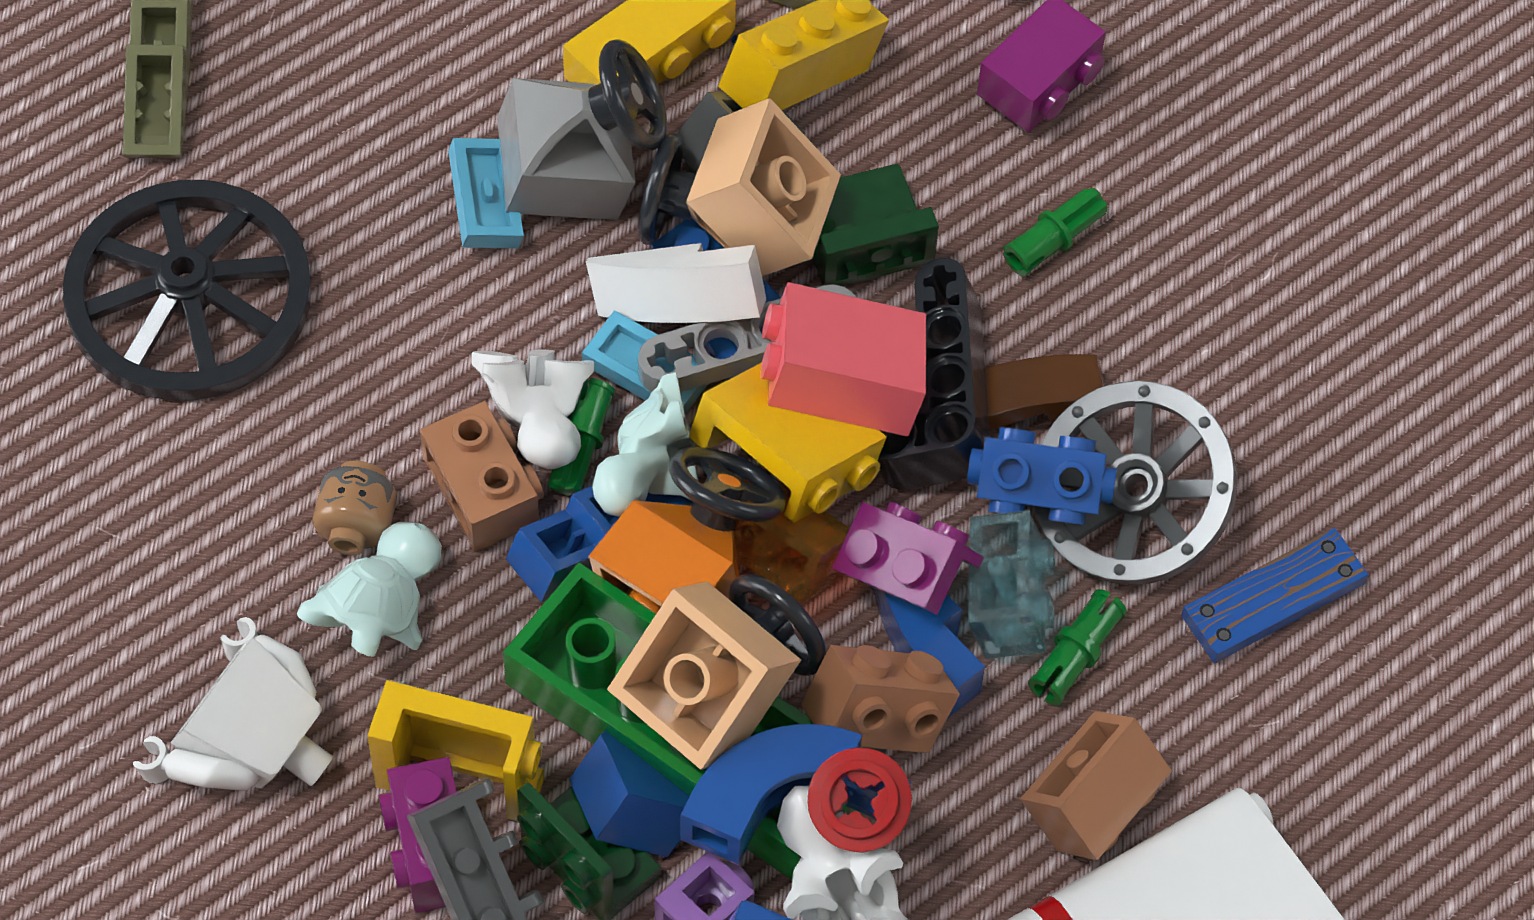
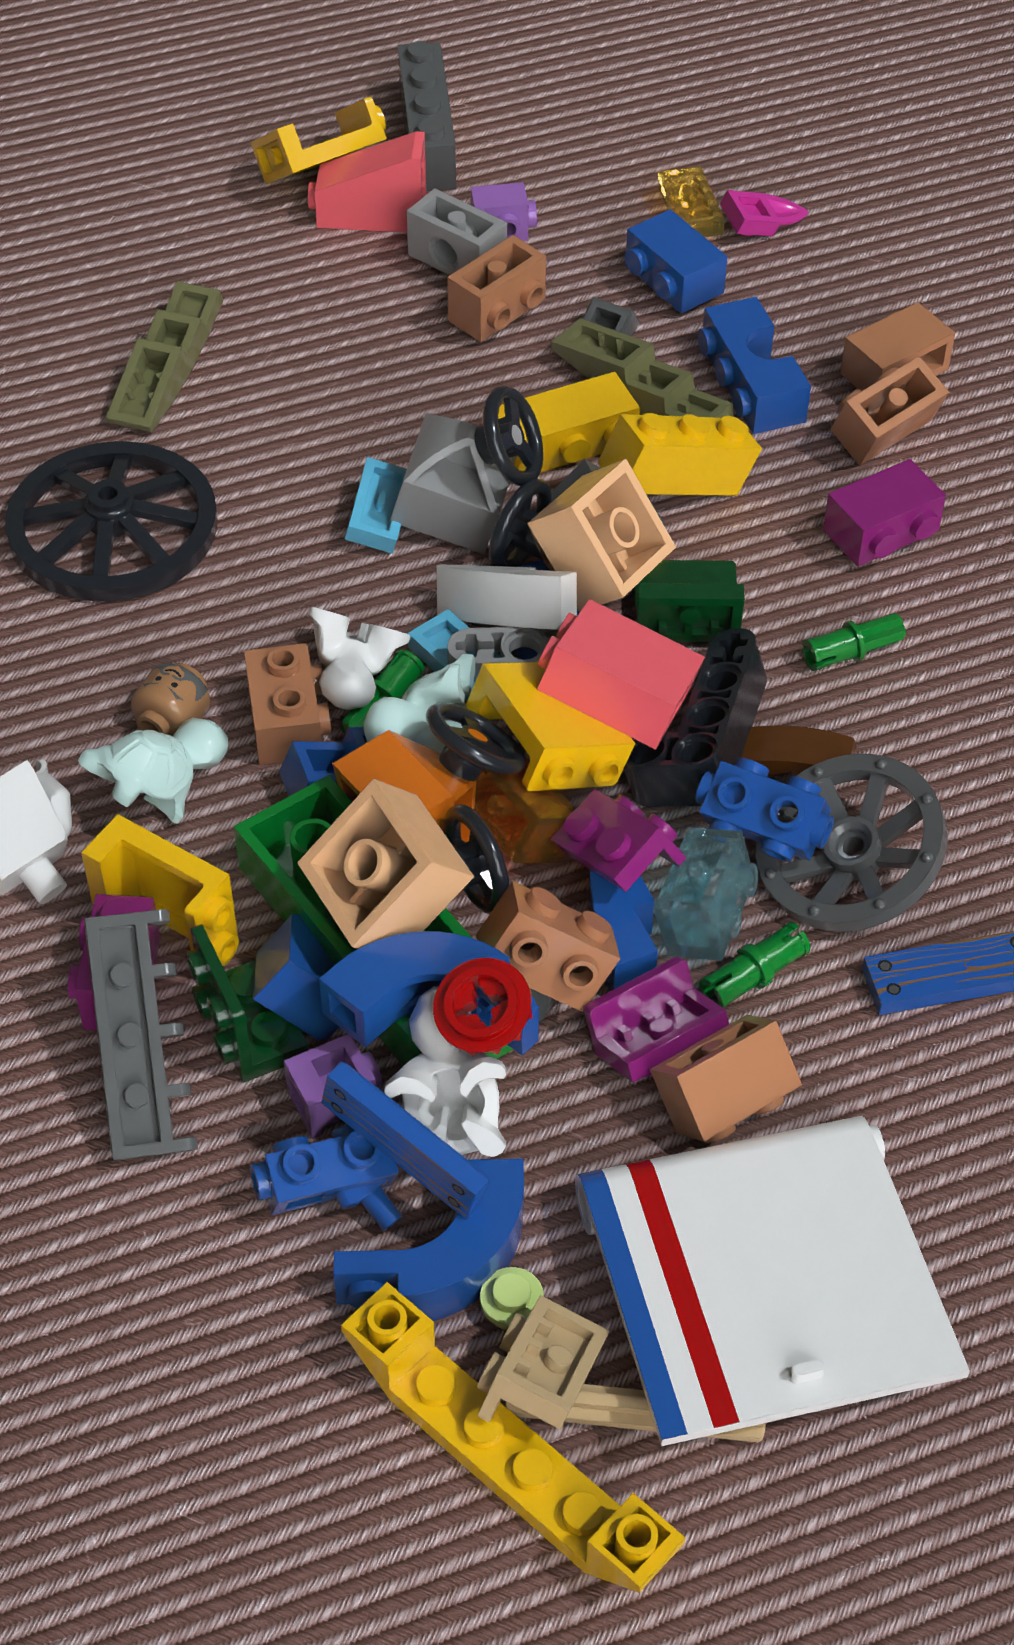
camera: 20 degrees right, 10 degrees down
none -> magenta bracket [584,956,729,1083]

